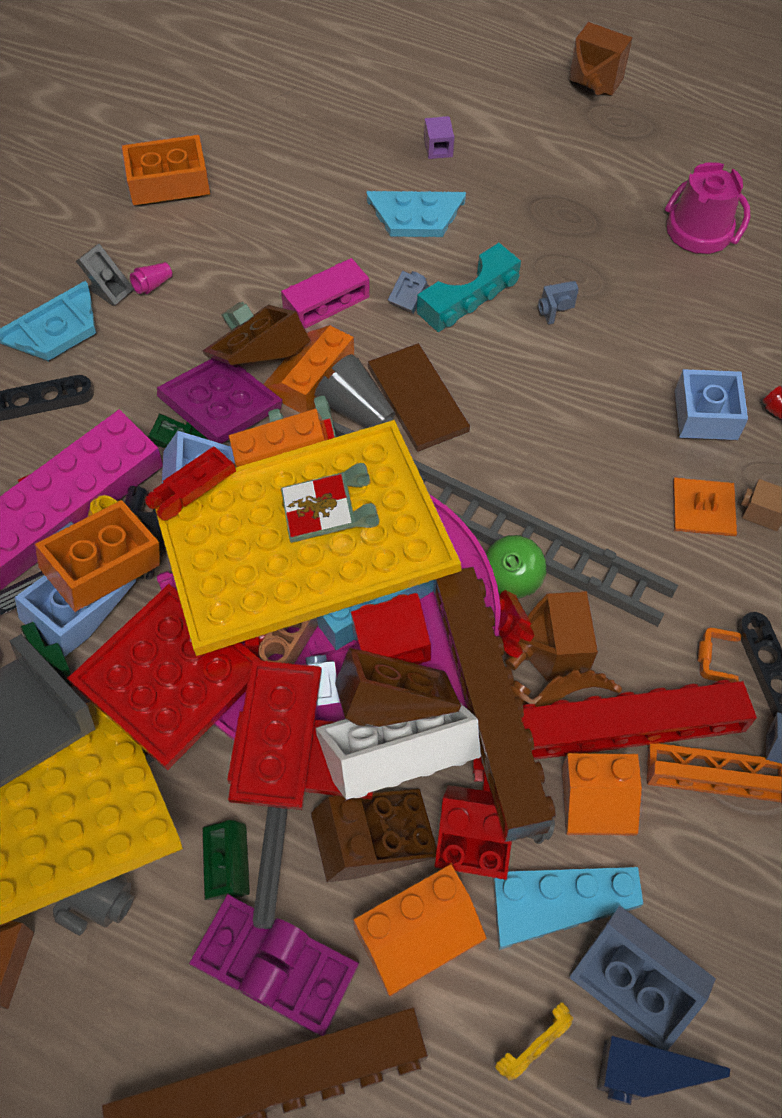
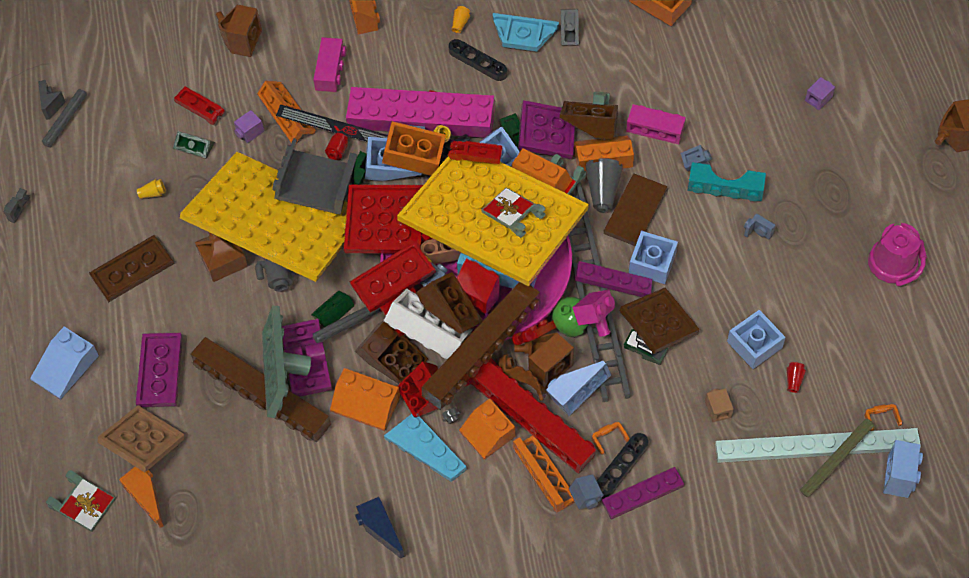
camera: 55 degrees right, 0 degrees up
dark pink cone [130,262,172,294] -> none
medium azure wing [367,191,466,237] -> none
yellow piece [495,1002,573,1081] -> none
sand blue slope [569,905,716,1051] -> none
orange piece [673,477,737,536] -> none
none -> sand green plate [262,305,311,418]
none -> light blue slope [546,361,611,416]
none -> dark pink brick [572,290,615,337]
none -> magenta plate [575,261,652,297]
none -> reddish brown plate [619,287,700,354]
none -> slope [624,329,668,365]
none -> light blue brick [629,231,678,284]

